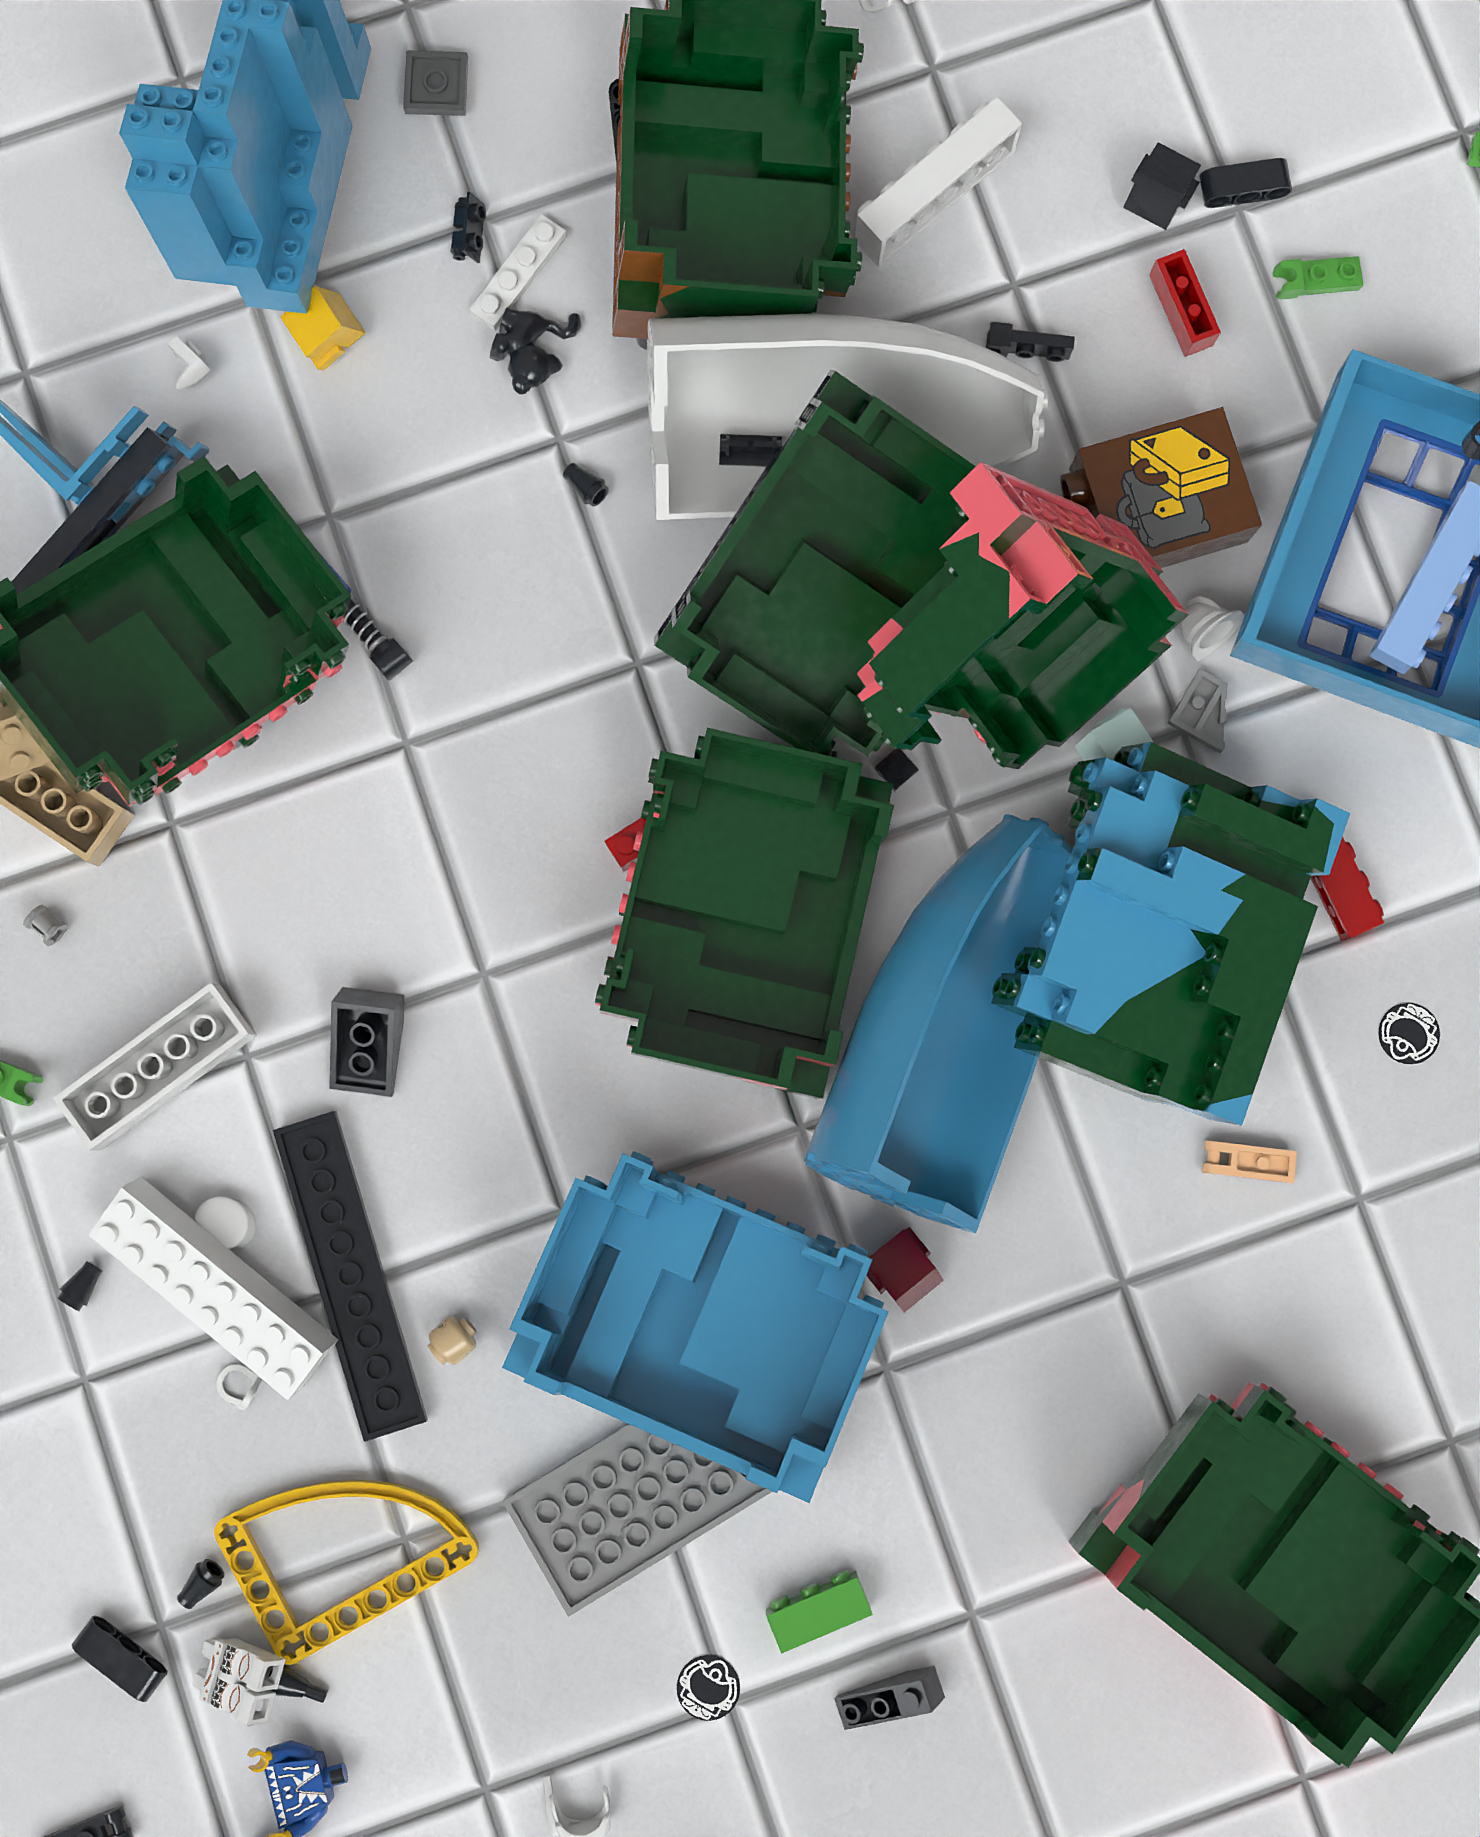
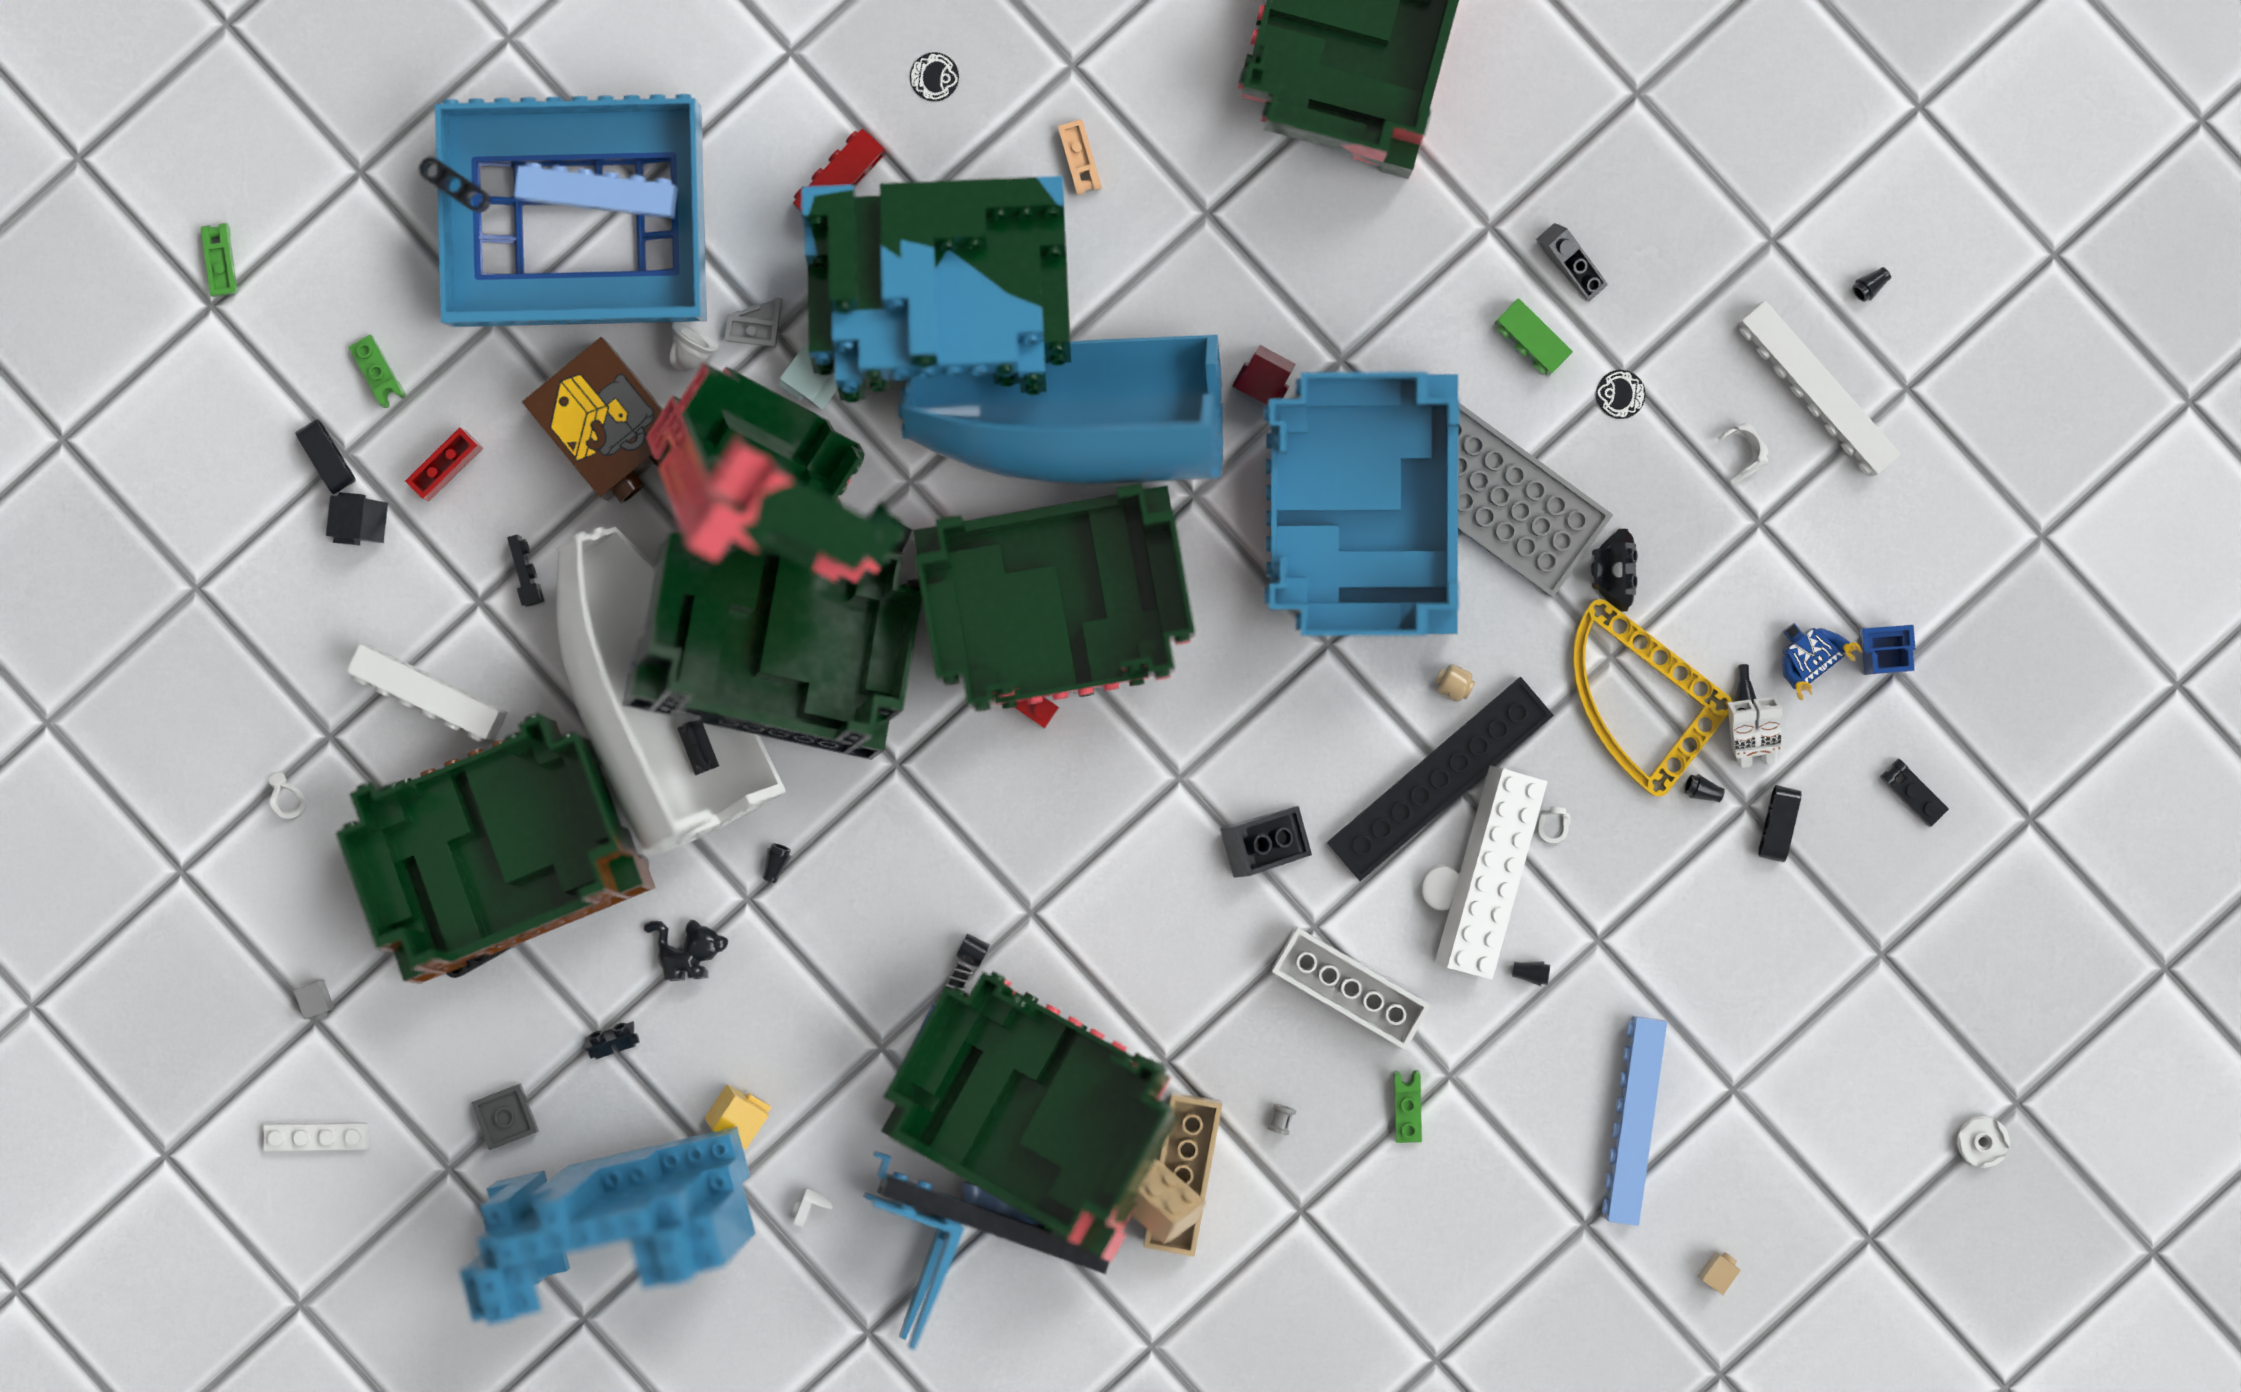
camera: 115 degrees left, 5 degrees up
white plate [469,214,567,331] -> none
none -> black piece [1591,529,1638,612]

